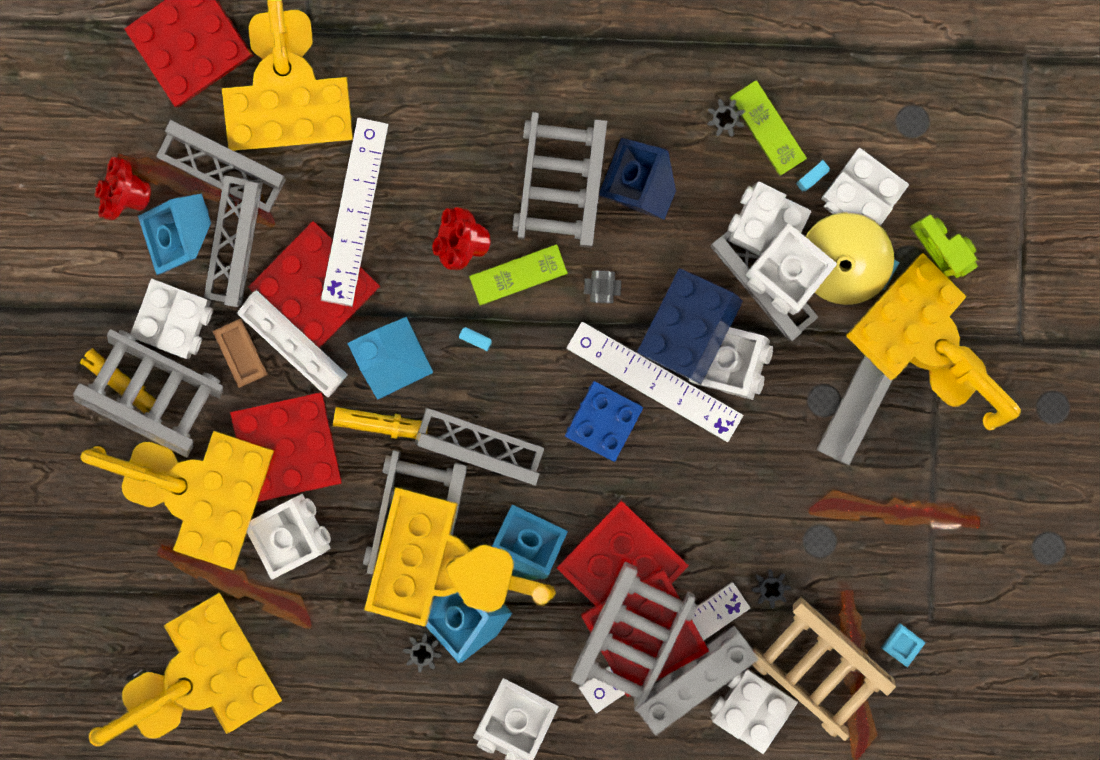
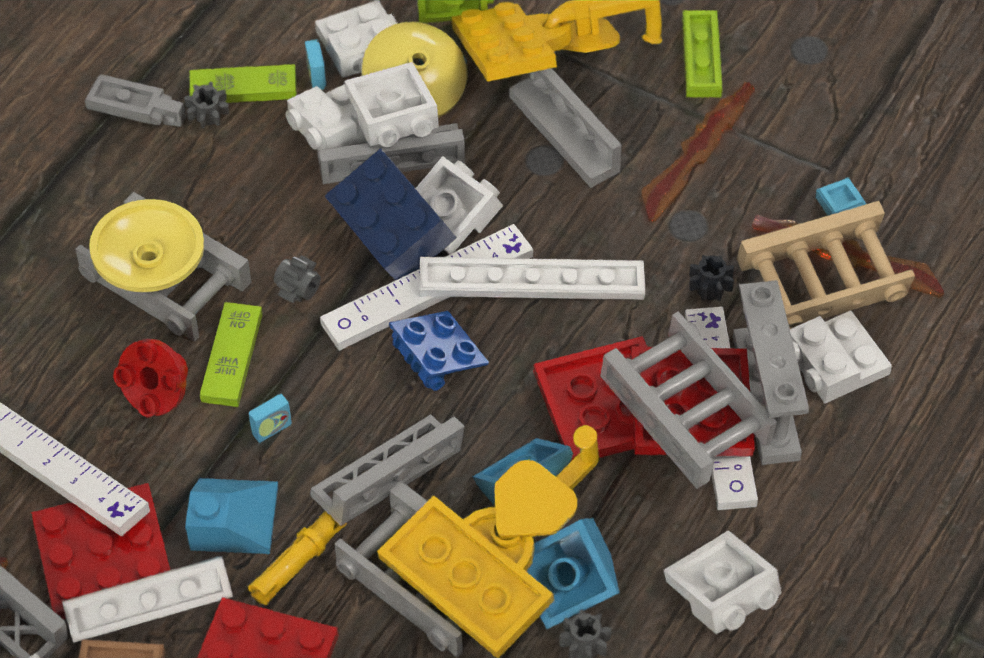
camera: 60 degrees left, 35 degrees down
dark blue slope [599,138,676,220] -> none
none -> light grey hinge [84,74,186,127]
none -> light yellow dish [89,199,204,292]
none -> white tile [420,257,645,300]
none -> lime tile [682,10,722,97]

